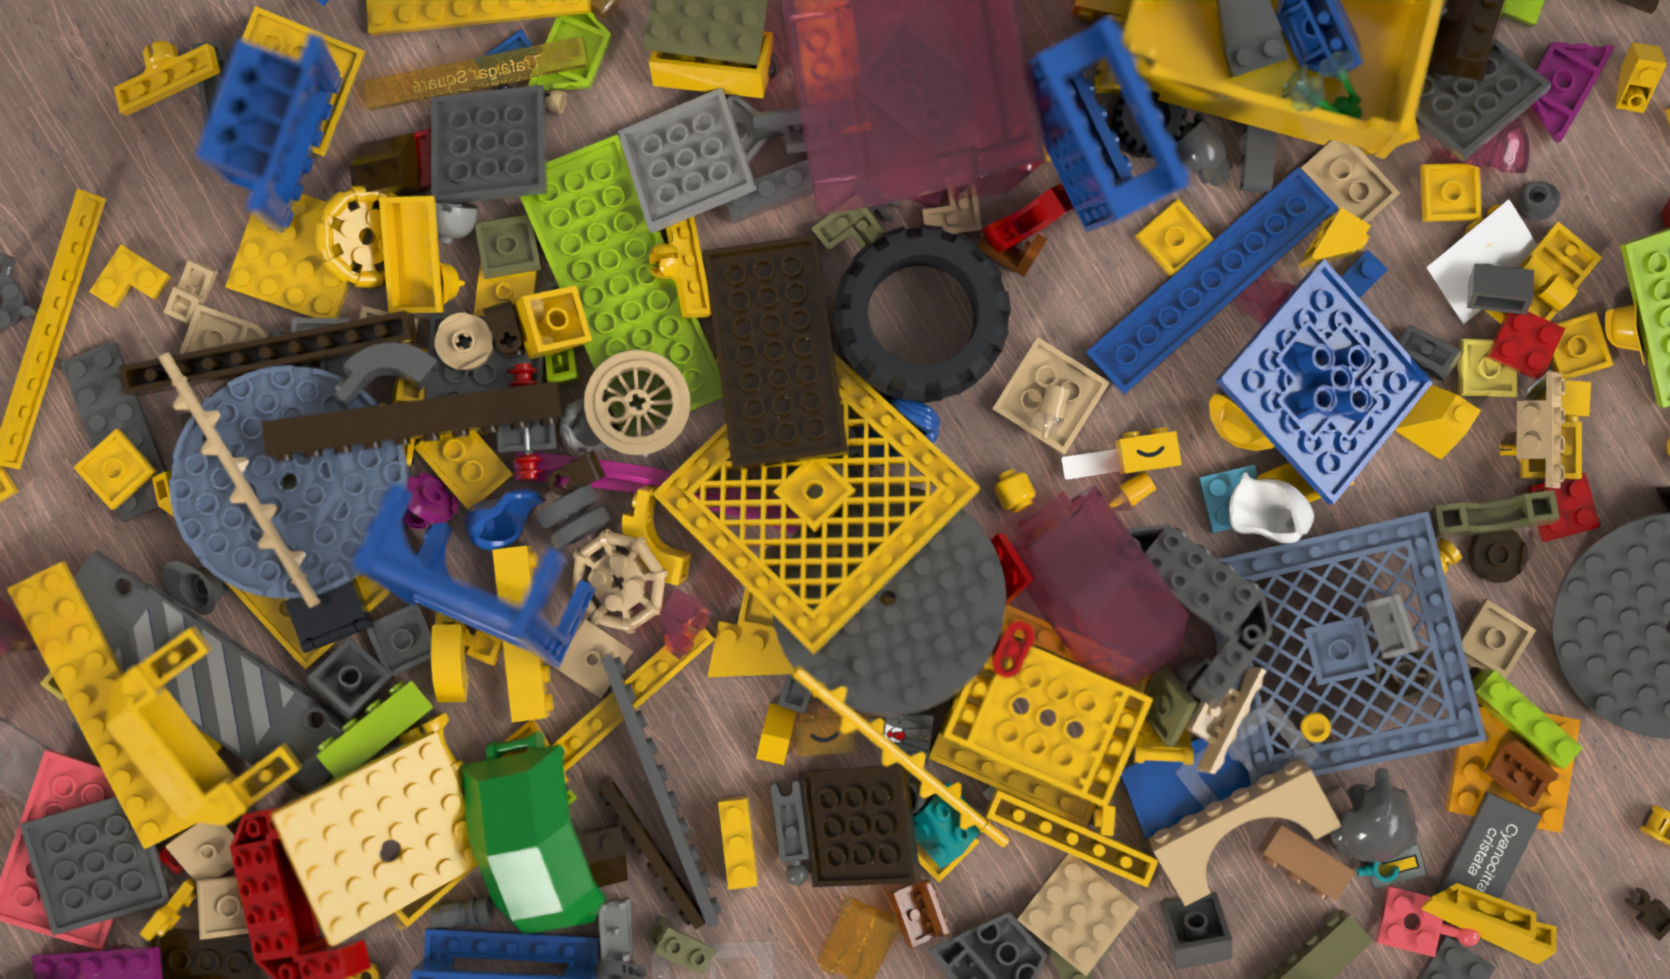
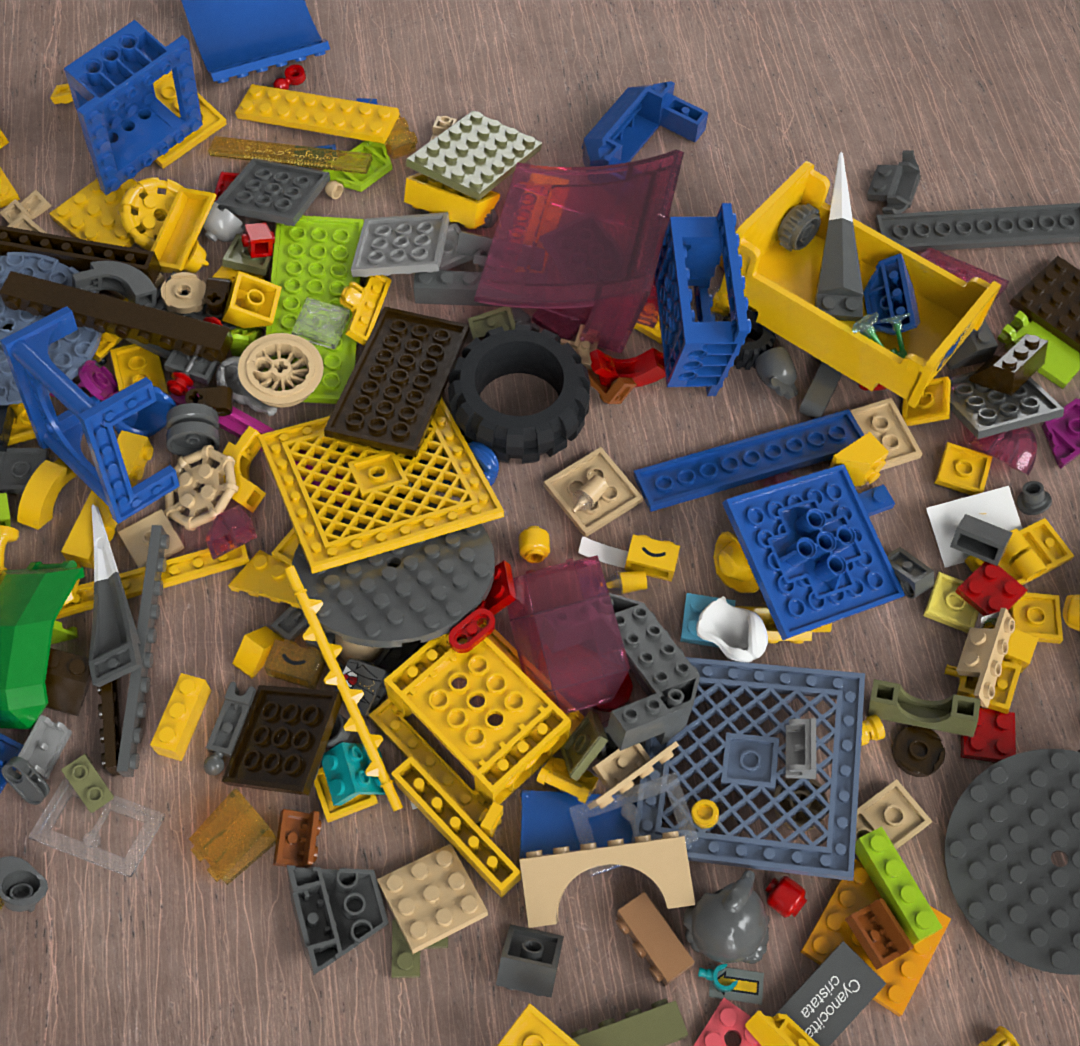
camera: 30 degrees right, 25 degrees down
dark brown slope [350,133,421,195] -> none
yellow plate [465,628,503,667] -> none
yellow tile [1134,198,1215,278] -> none
yellow slope [1394,385,1481,460] -> none
none -> dark grey plate [88,504,143,687]
none -> red brick [241,222,275,258]
none -> clear plate [292,297,350,350]
none -> red head [765,876,807,918]

